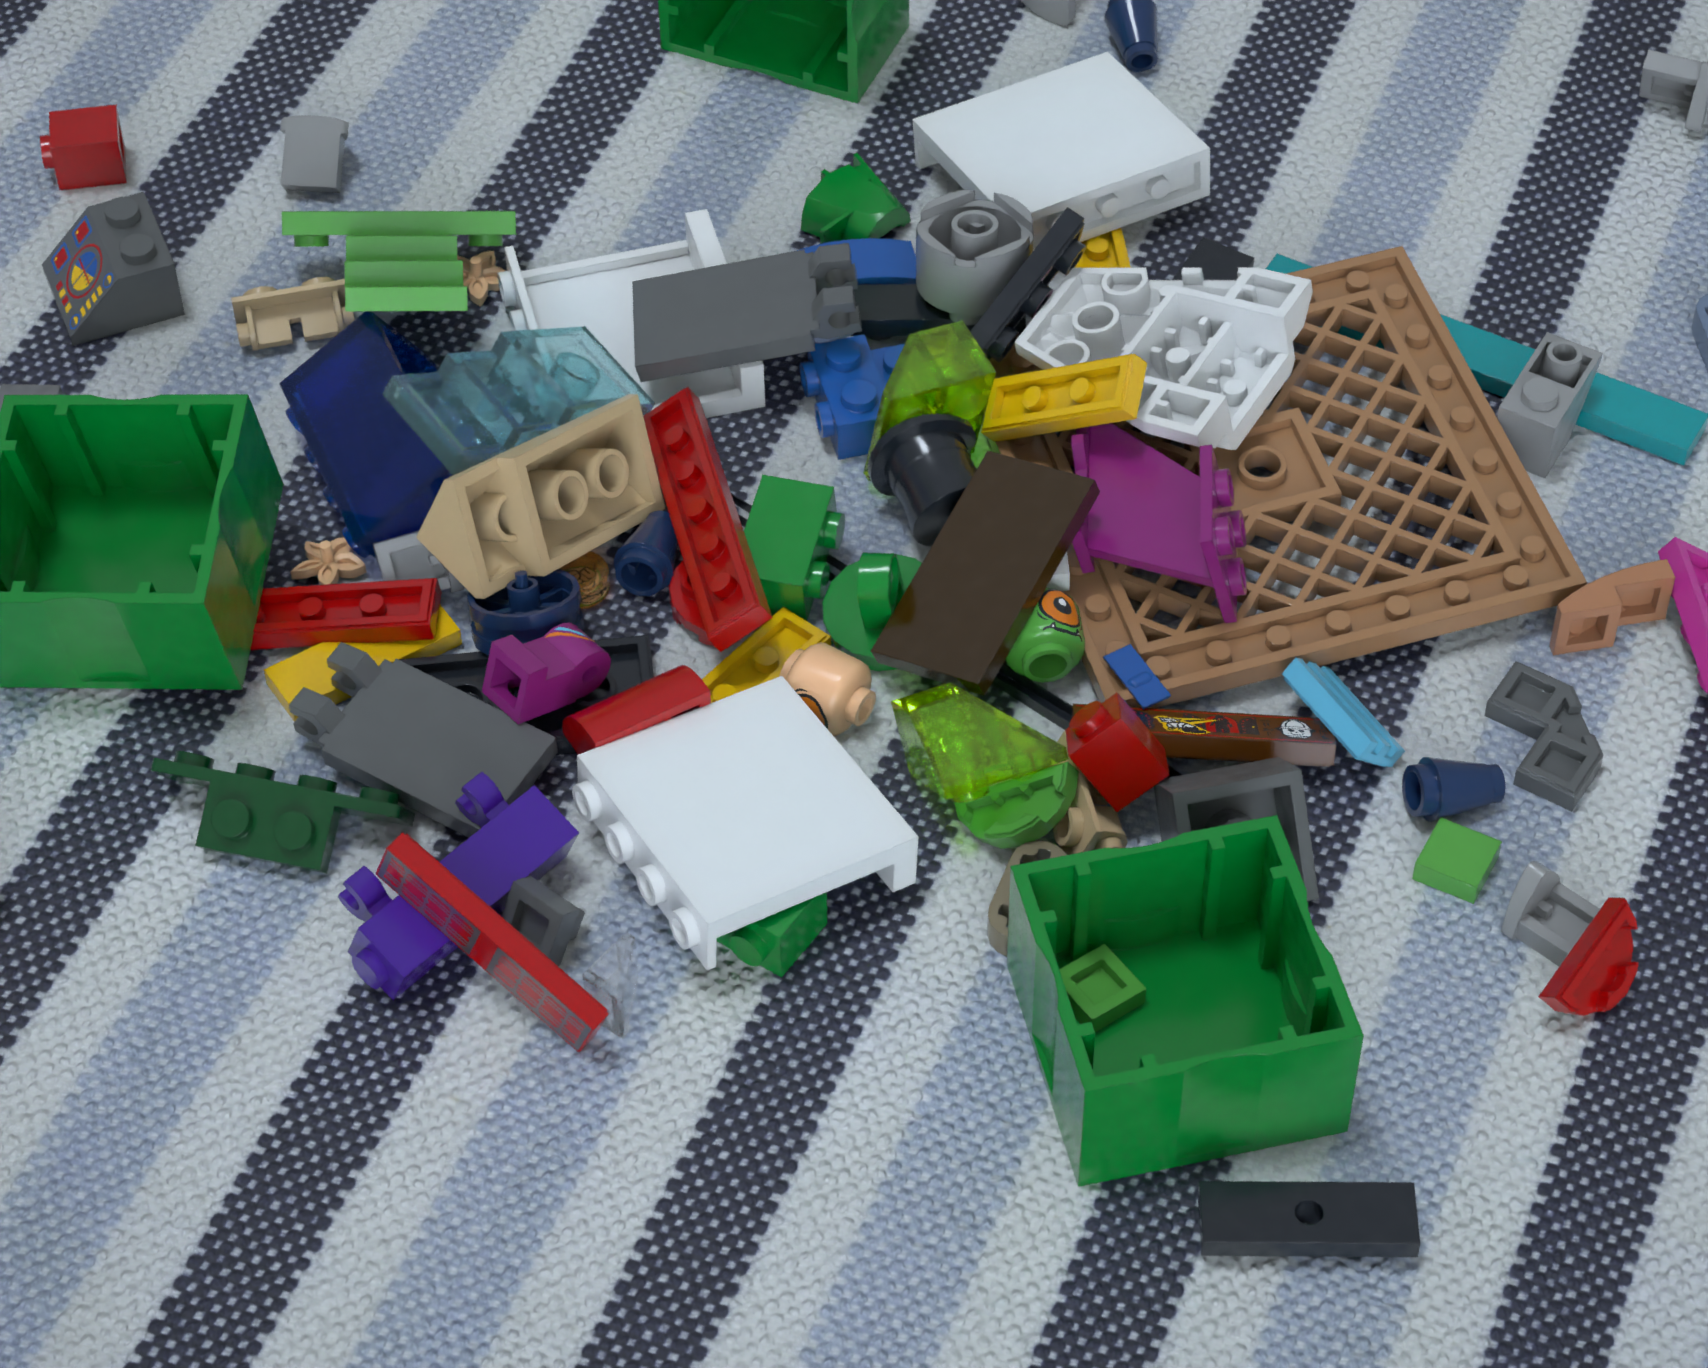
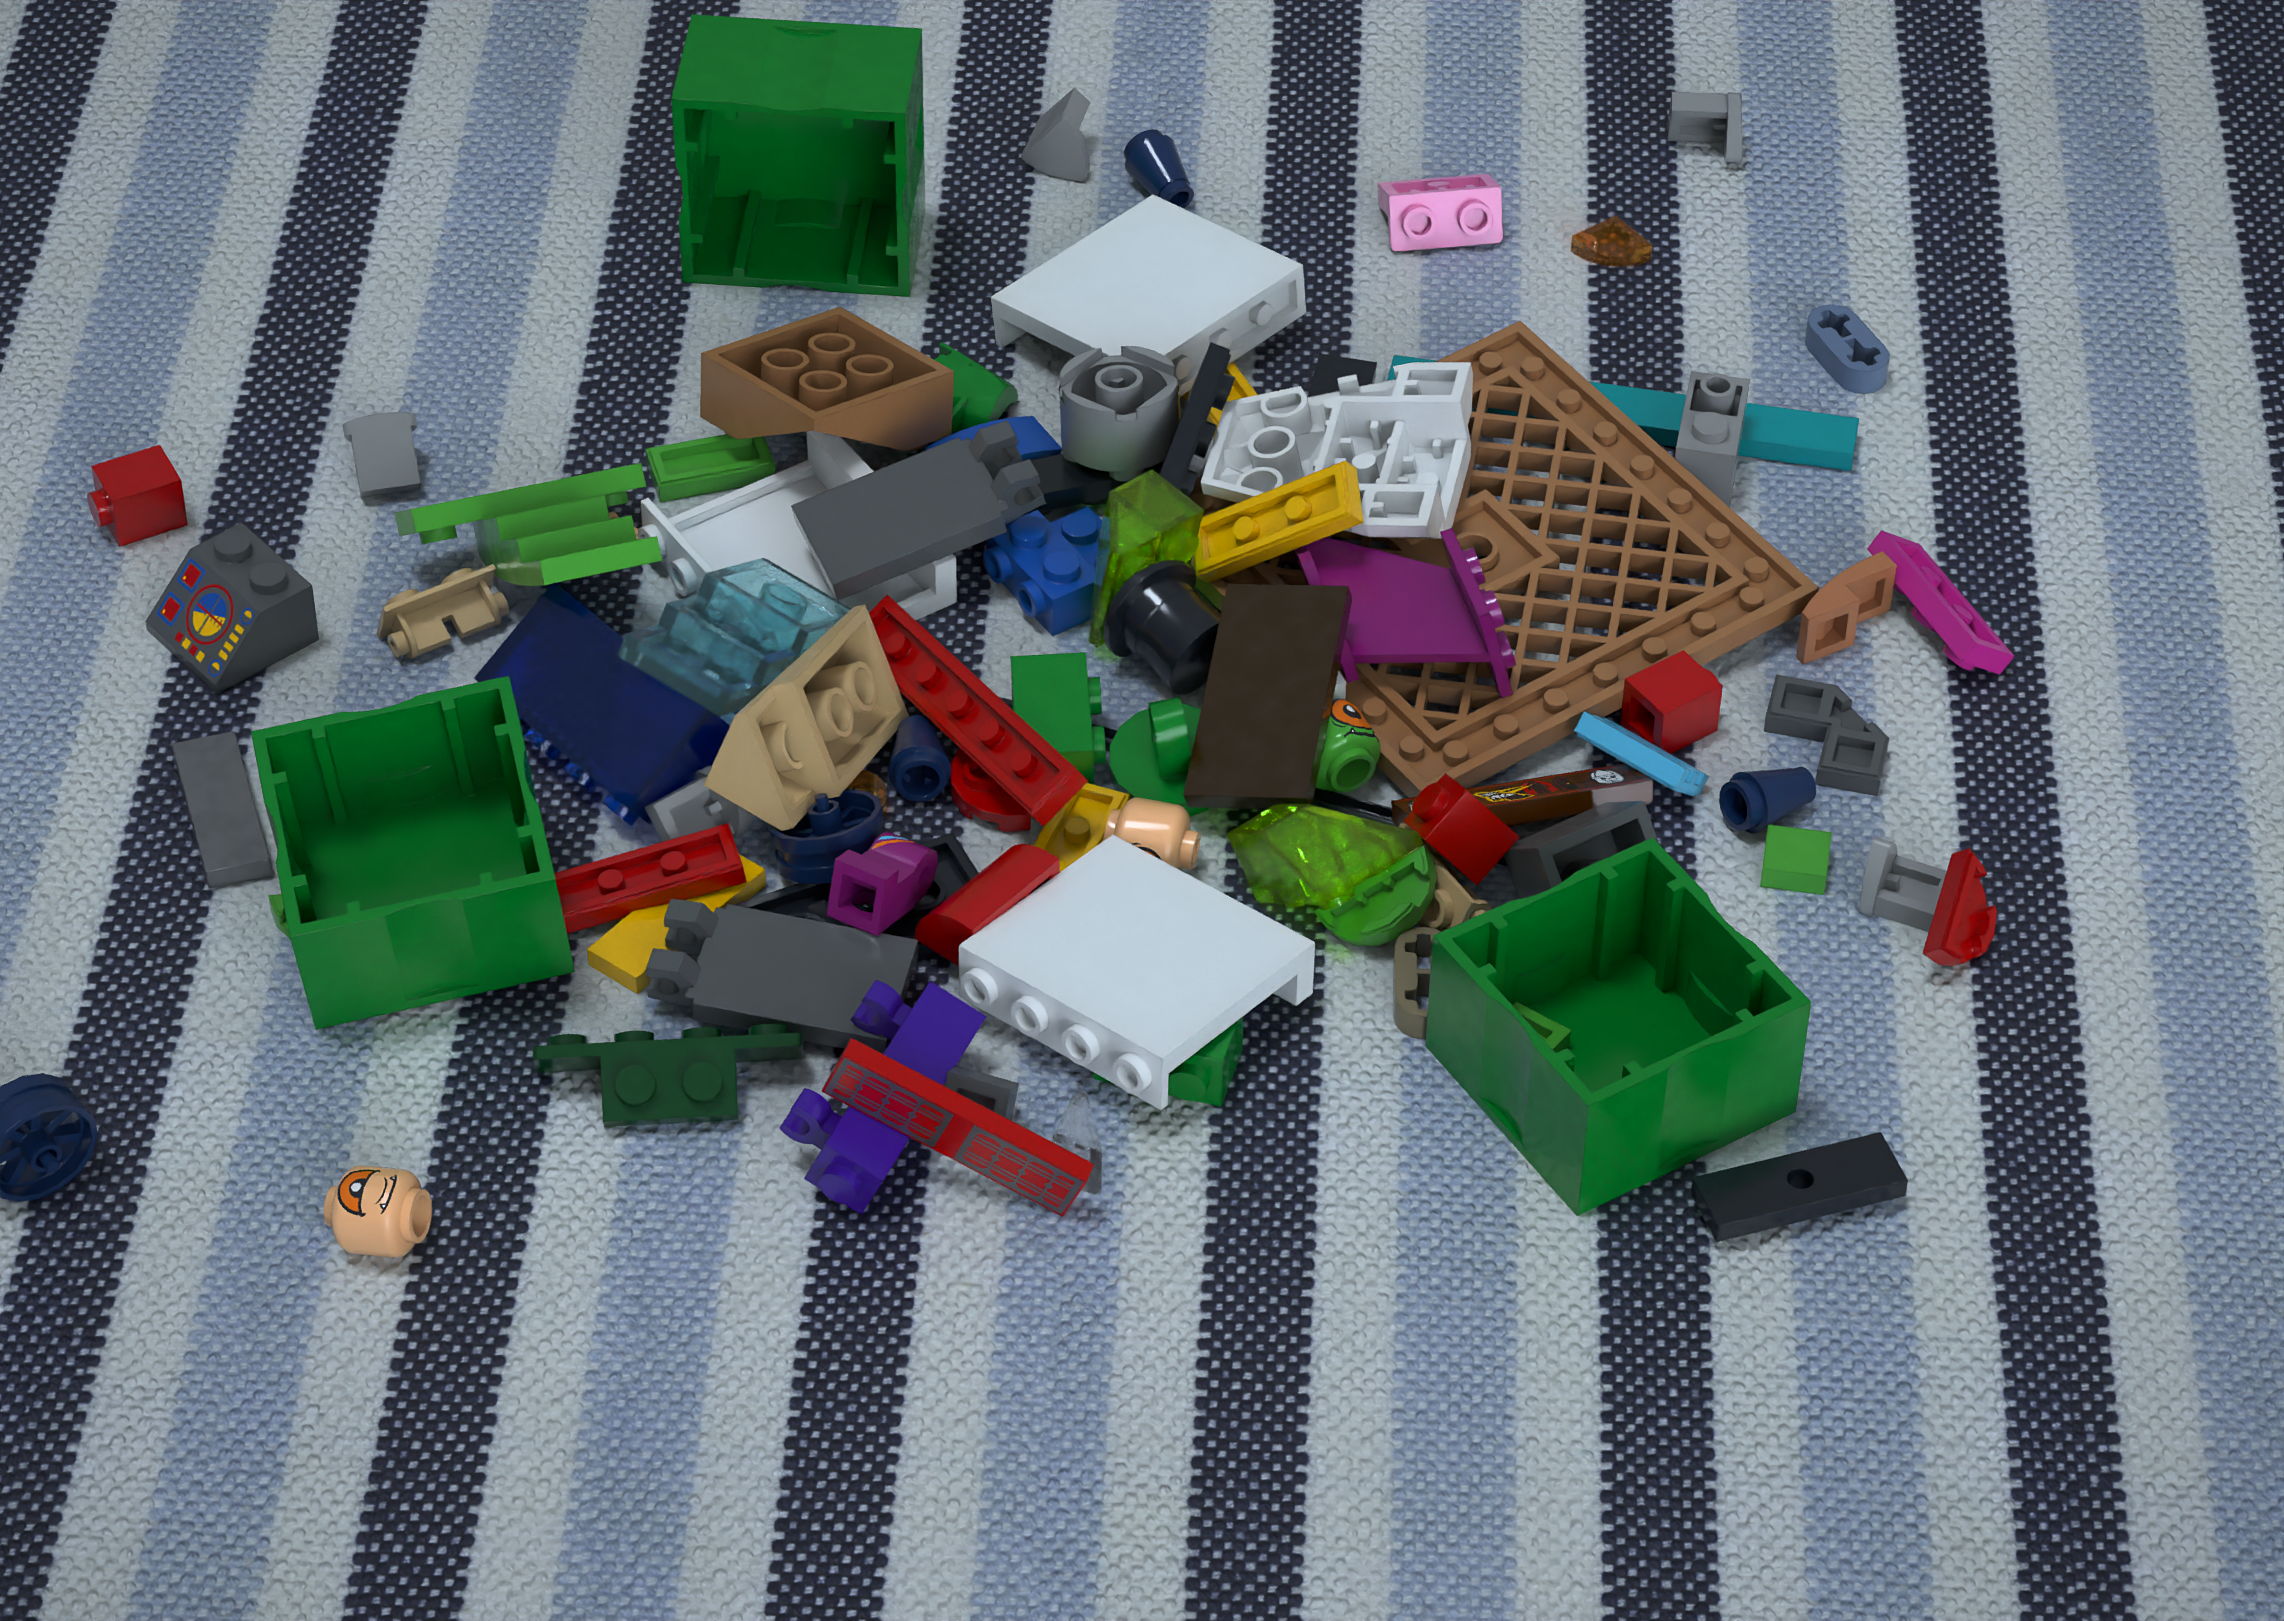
camera: 20 degrees left, 5 degrees down
light nougat plant [291,537,367,585] -> none
blue piece [1103,644,1171,710] -> none
none -> bright green tile [645,434,776,503]
none -> medium nougat slope [700,307,954,451]
none -> bright pink bracket [1377,174,1503,252]
none -> clear orange tile [1571,216,1652,266]
none -> red brick [1620,650,1723,754]

